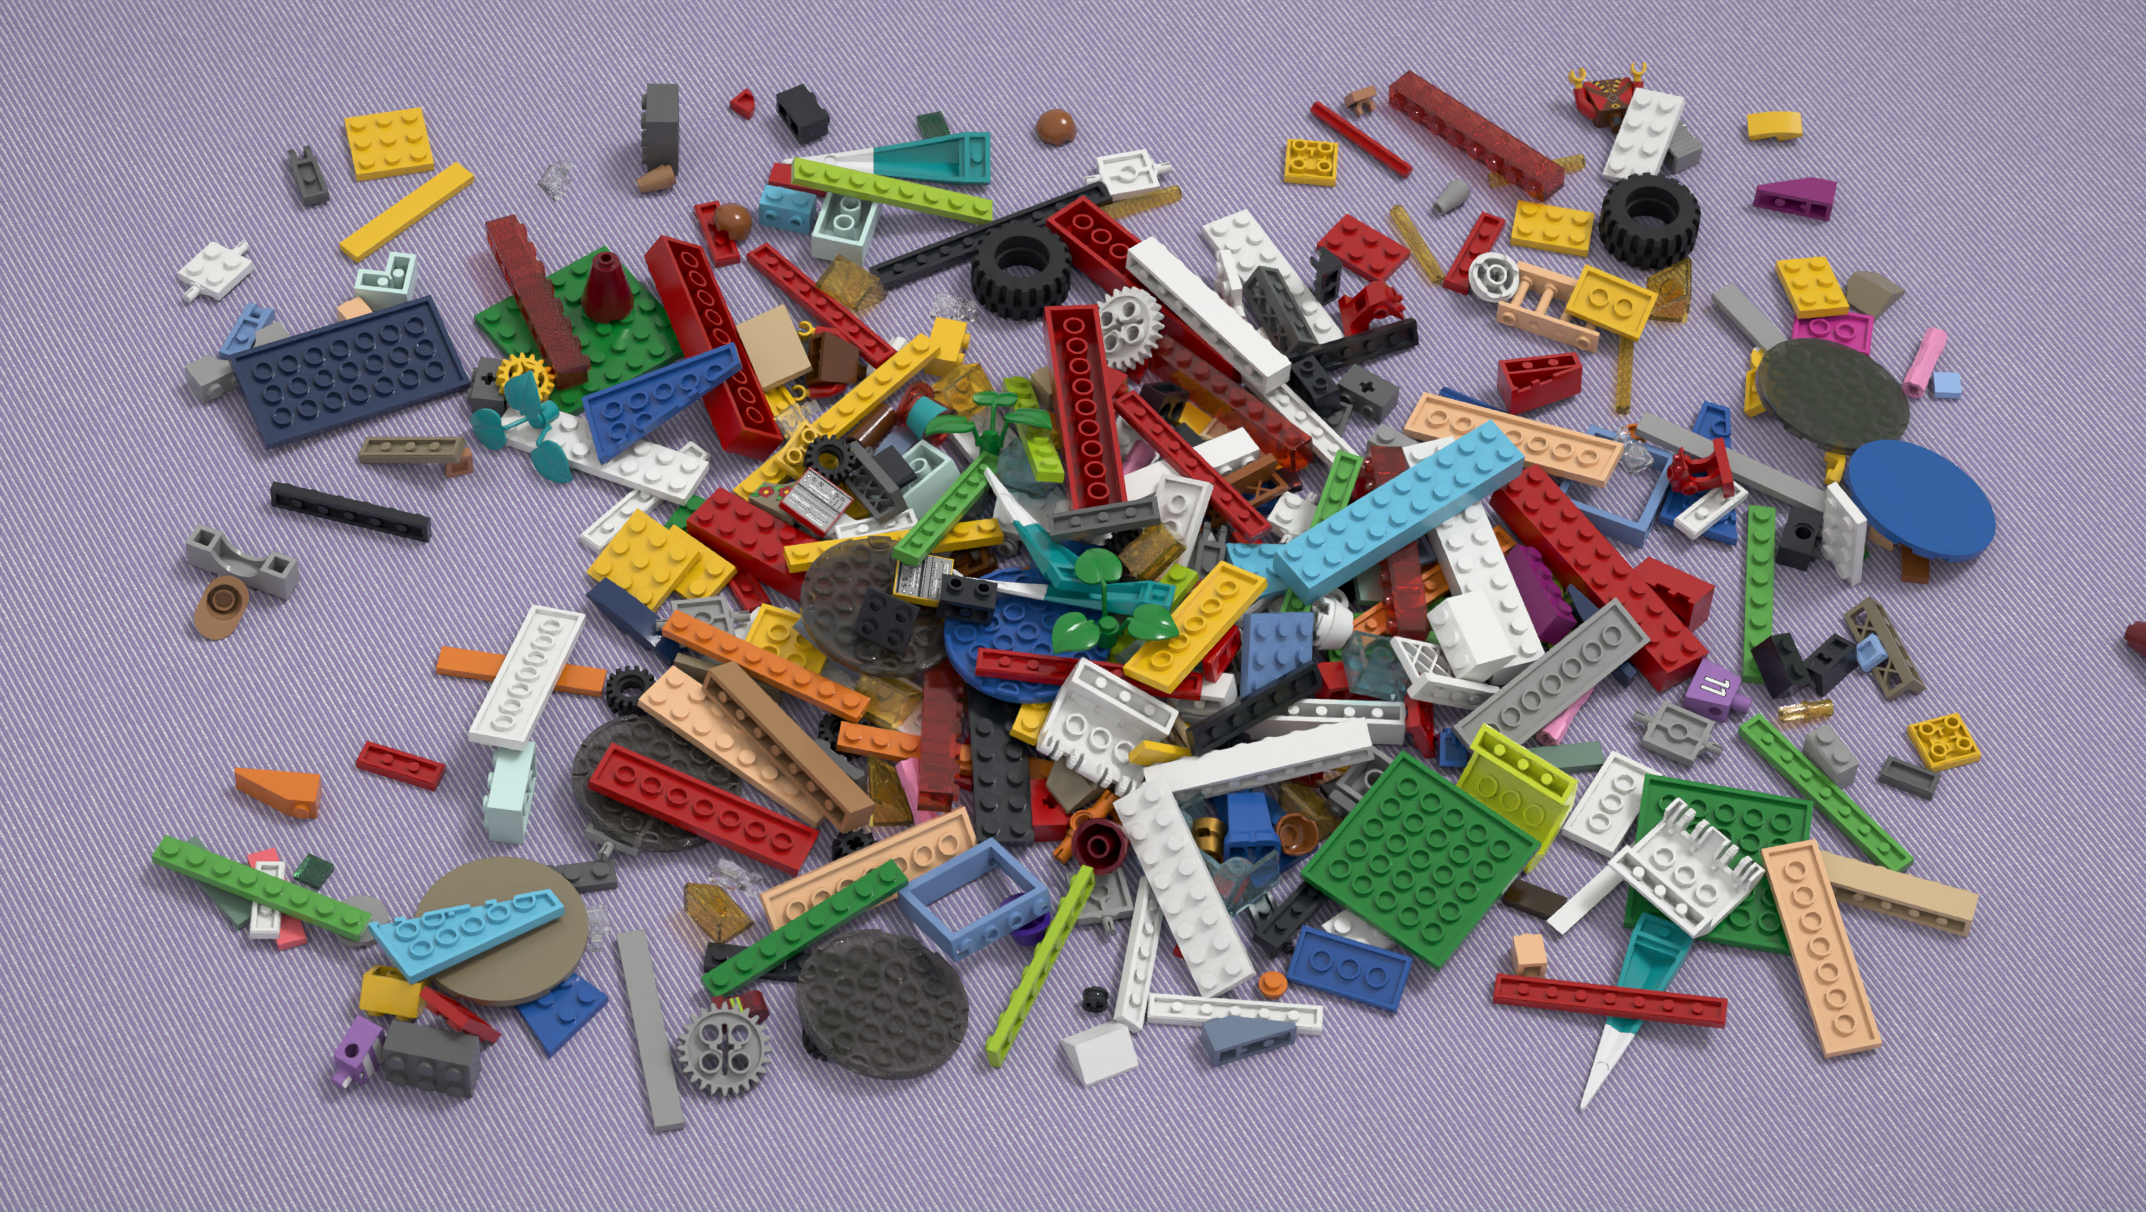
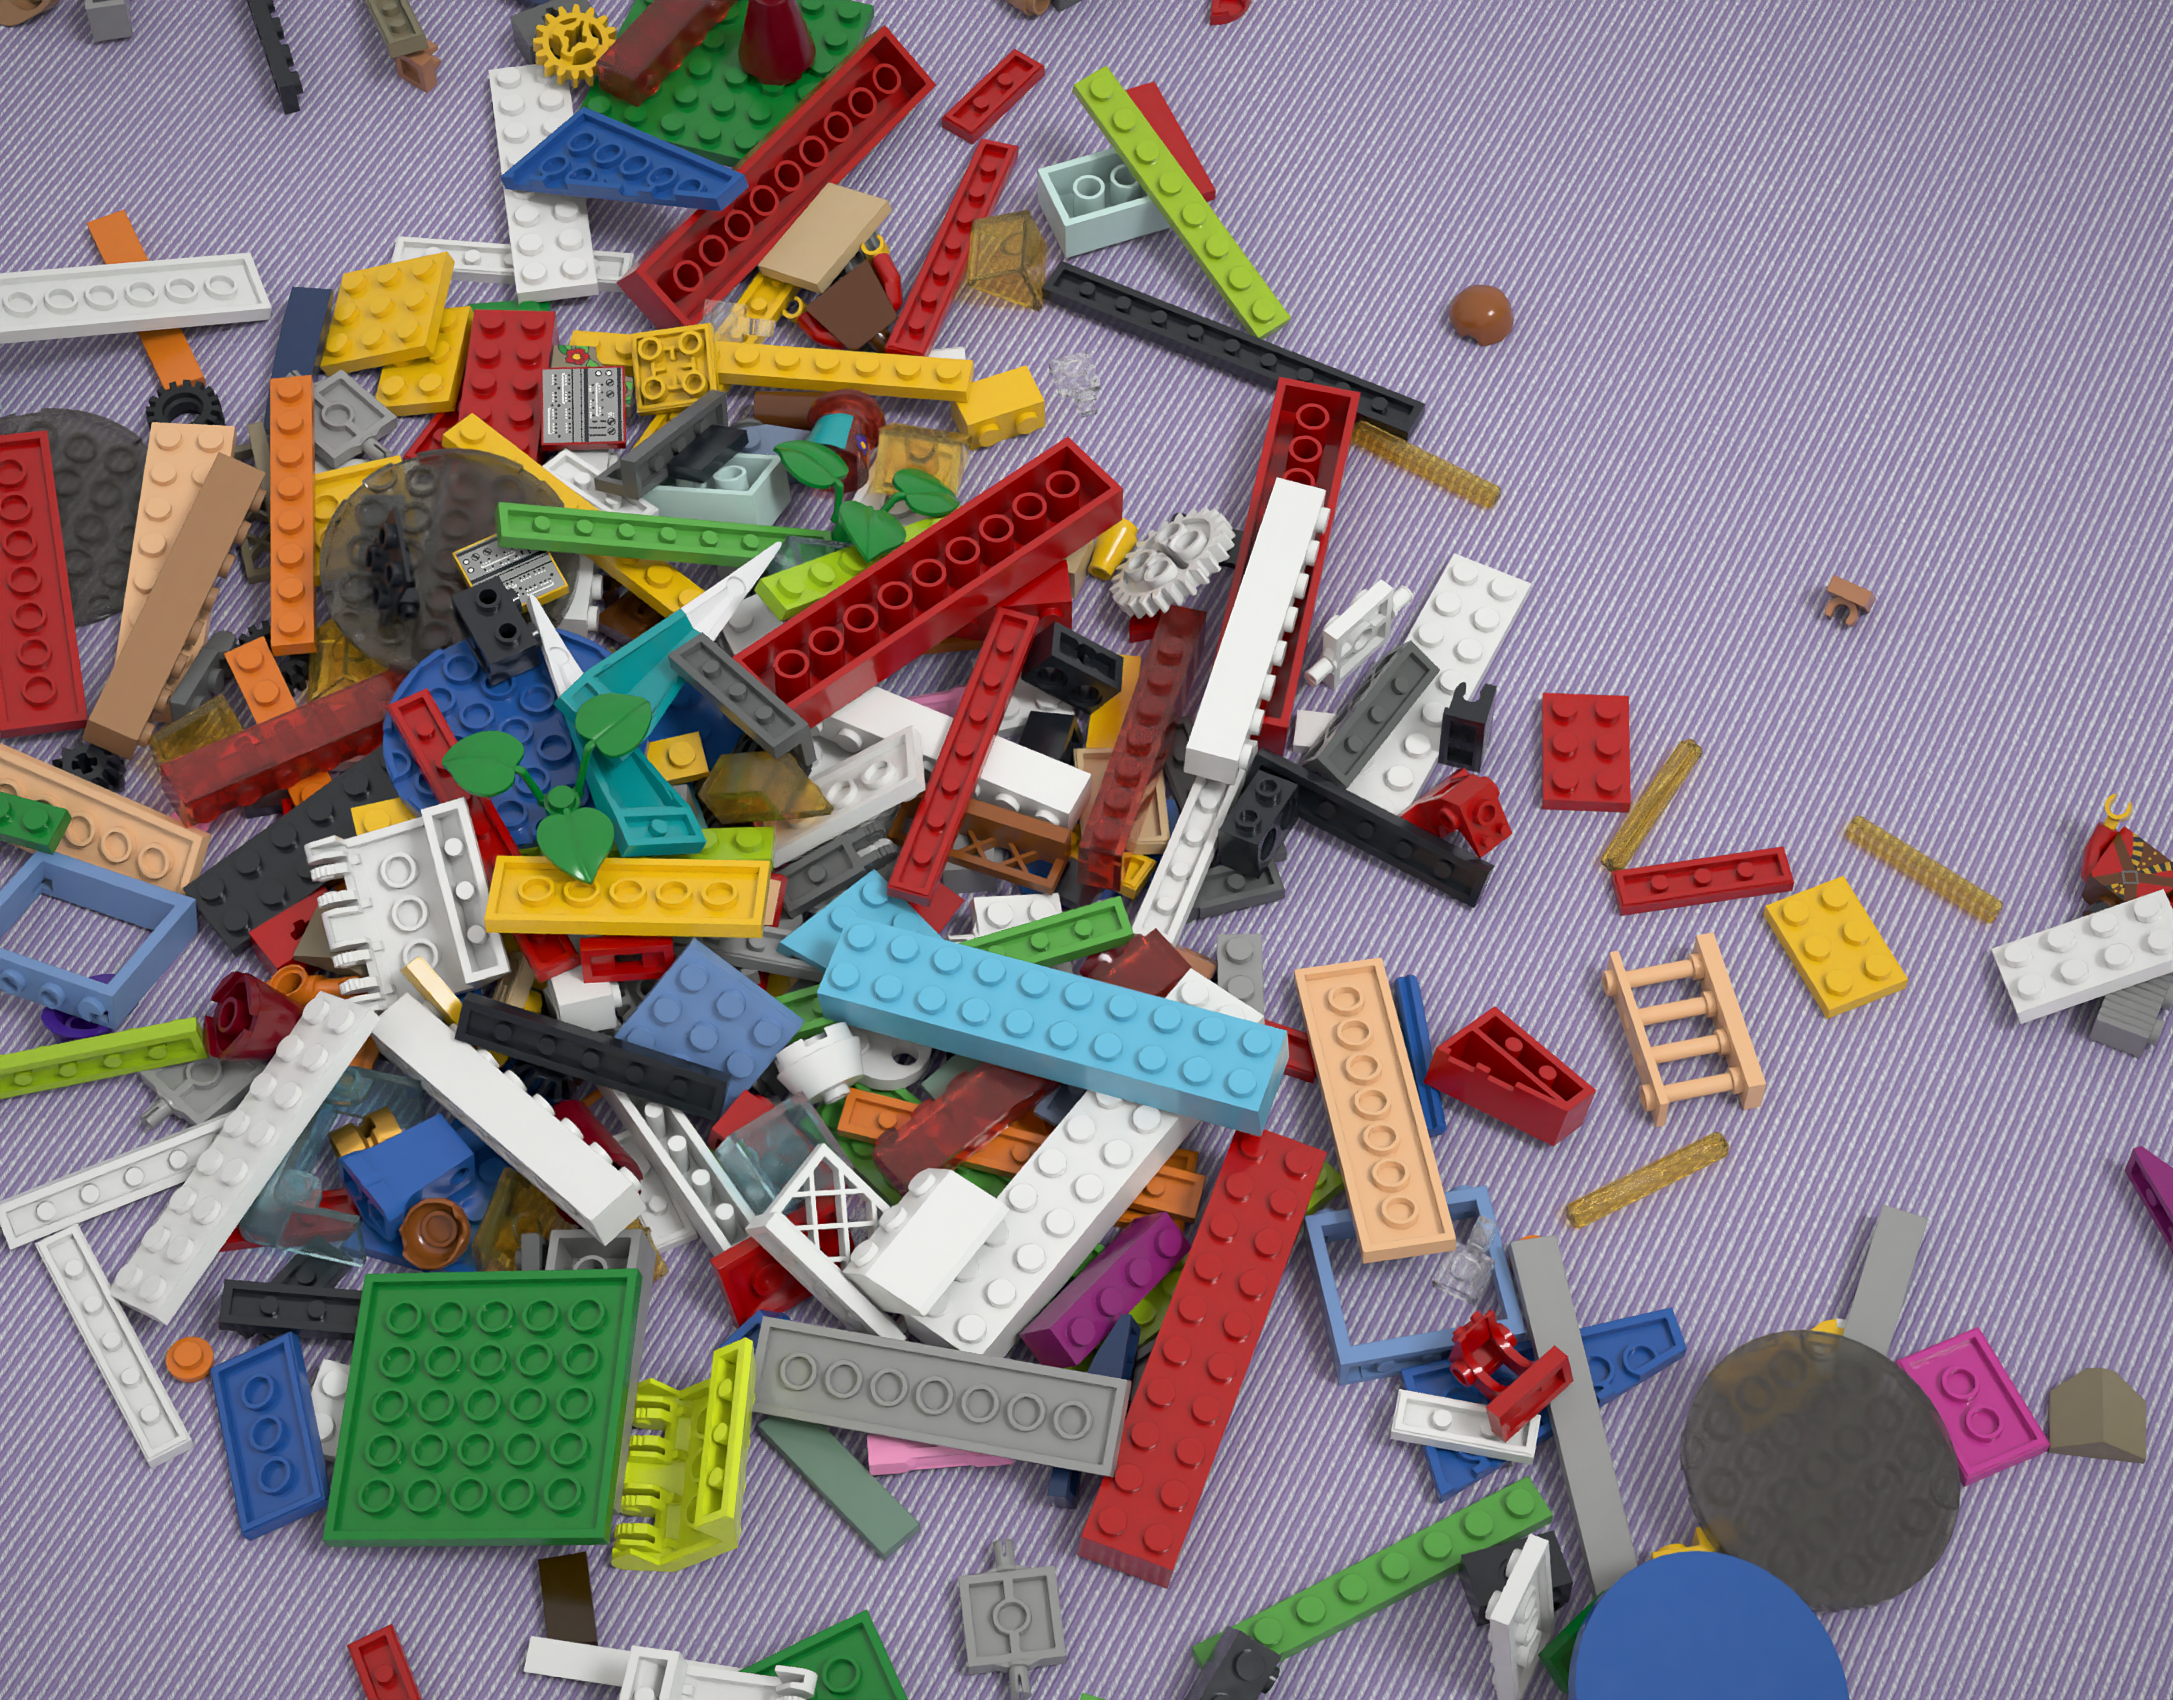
camera: 60 degrees right, 5 degrees up
teal plant [470,371,574,483] -> none
dark orange hair [713,202,752,241] -> none
medium azure brick [759,185,816,235] -> none
black brick [776,84,830,145] -> none
teal plate [783,132,991,186] -> none
black tyre [803,434,855,486] -> none
clear green tile [916,111,951,139] -> none
black tyre [971,221,1072,321] -> none
black bush [1082,986,1108,1013] -> none
white plate [1084,149,1172,201] -> none
sand blue slope [1201,1015,1297,1067] -> none
yellow tile [1284,138,1338,187] -> none
red axle [1310,101,1413,178] -> none
dark grey brick [1337,363,1400,424] -> none
clear red brick [1389,70,1565,203] -> none
light grey cone [1433,179,1471,215] -> none
white cone [1469,252,1519,303] -> none
light nougat brick [1510,933,1547,978] -> none
white plate [1561,750,1663,859] -> none
yellow plate [1565,264,1659,343] -> none
black tyre [1598,172,1701,271] -> none
red wedge [1634,556,1715,633] -> none
clear yellow slope [1647,257,1692,323] -> none
medium lavender torso [1682,658,1752,722] -> none
yellow plate [1775,256,1850,319] -> none
bright pink axle [1901,327,1948,399] -> none
light blue tile [1932,372,1962,399] -> none

